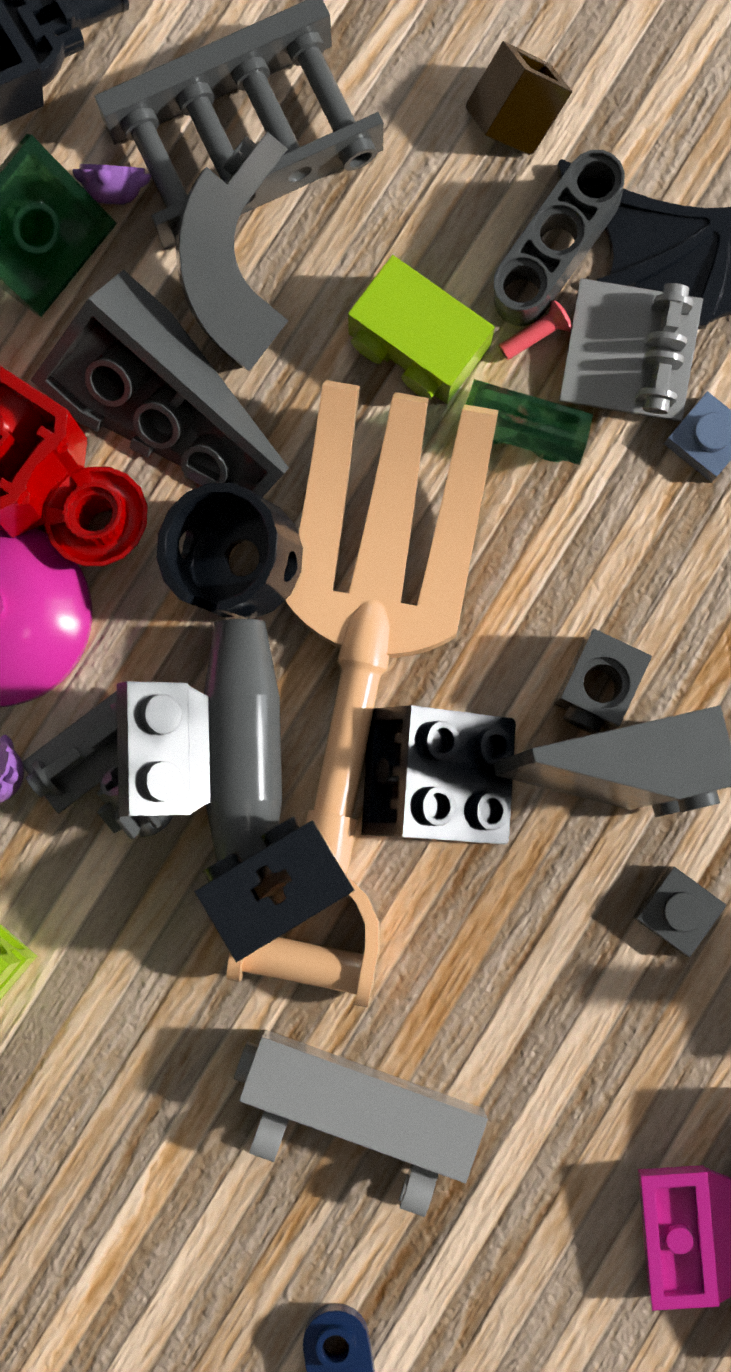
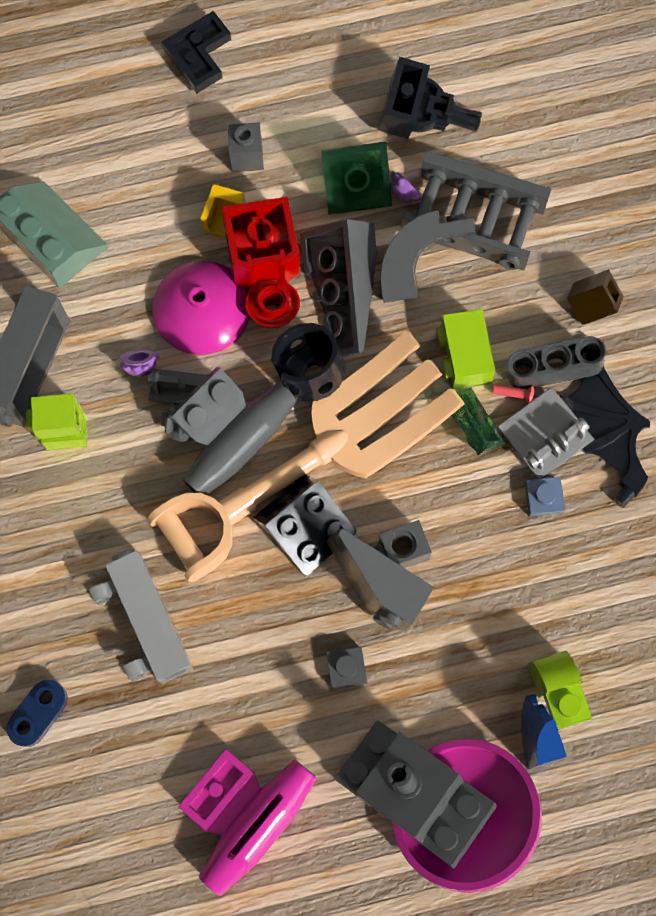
camera: 45 degrees right, 10 degrees down
black brick [194,816,355,963] -> none

